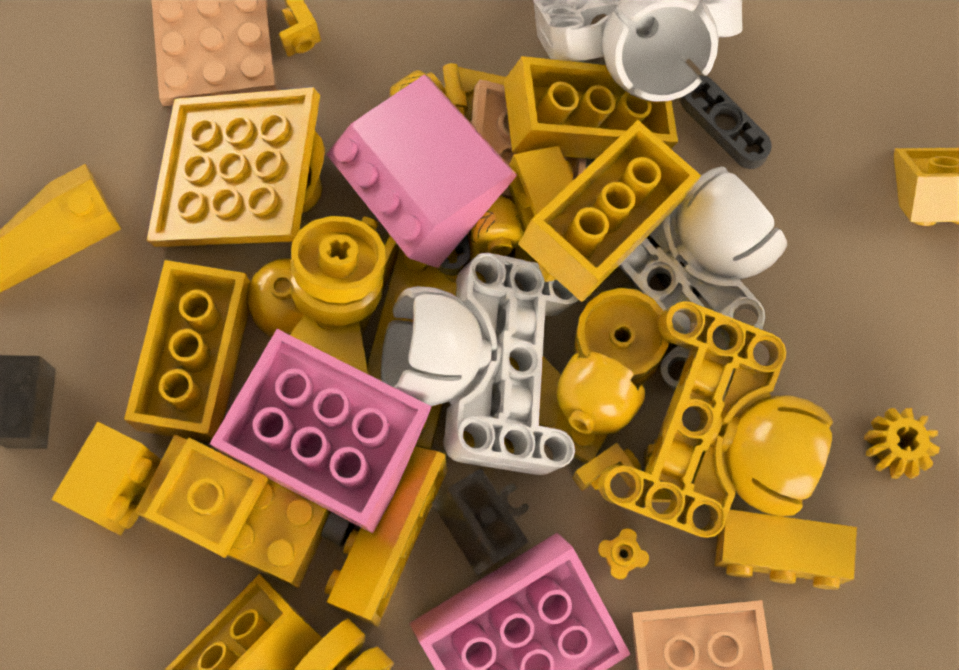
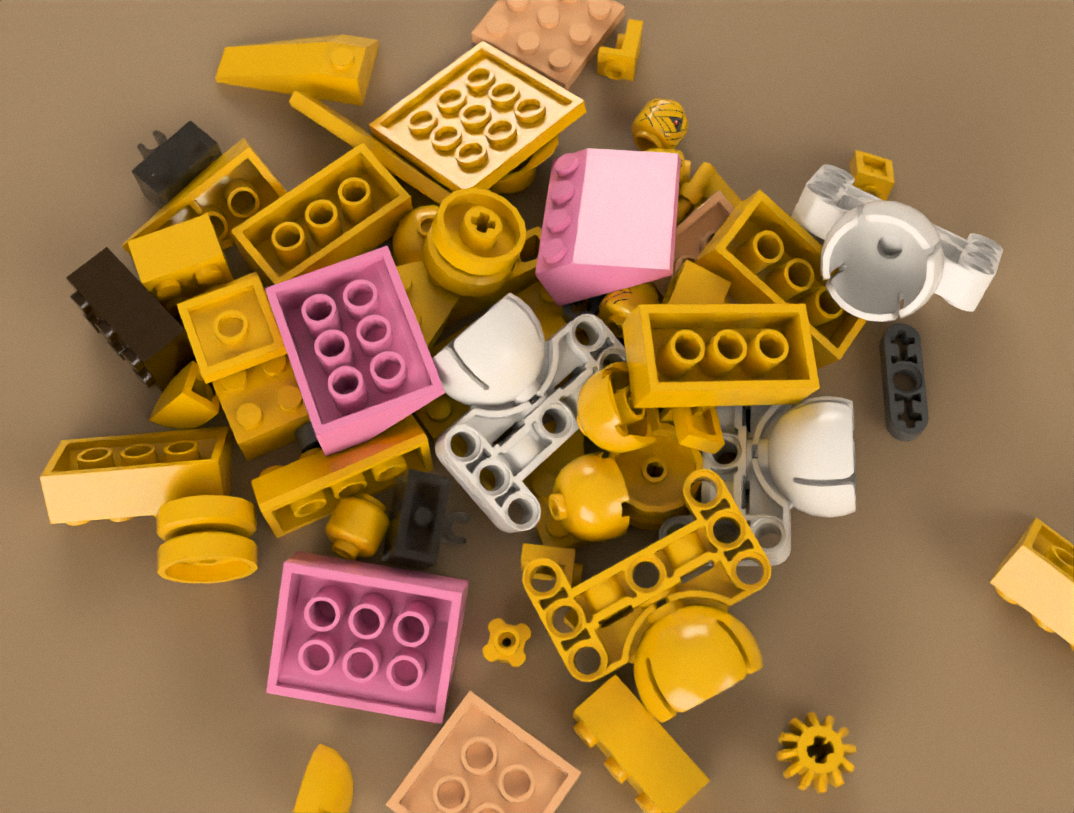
camera: 40 degrees right, 5 degrees down
none -> dark brown brick [66,247,197,392]
none -> yellow wedge [122,138,288,258]
none -> yellow brick [149,361,220,429]
none -> yellow tile [289,90,453,205]
none -> yellow head [325,493,390,560]
none -> yellow cylinder [577,362,660,453]
none -> yellow head [631,98,689,152]
none -> yellow bracket [659,406,725,454]

